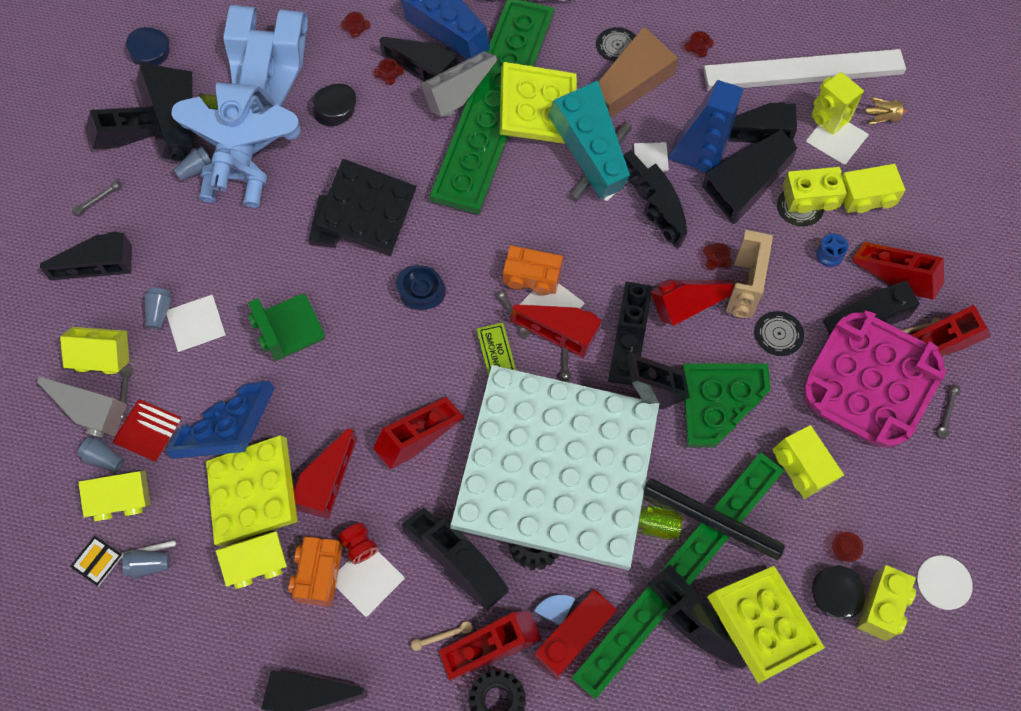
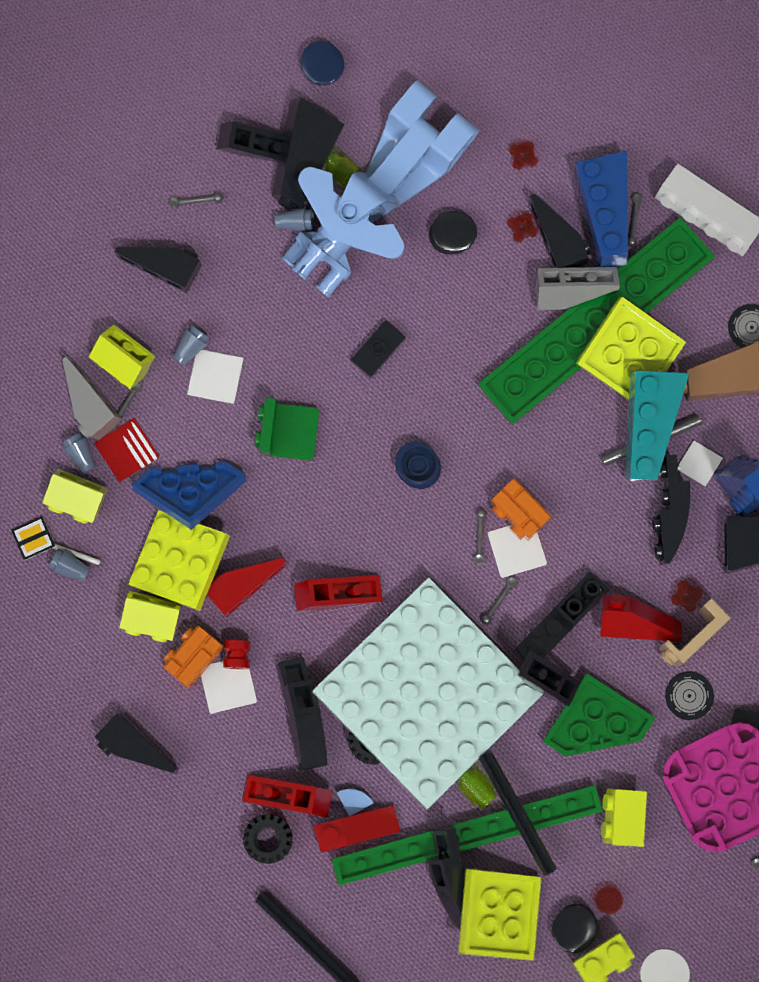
camera: 35 degrees right, 15 degrees up
black plate [315,159,417,257] -> none
tan hinge [410,621,473,651] -> none
lime tile [476,322,516,377] -> none
red slope [510,304,602,358] -> none

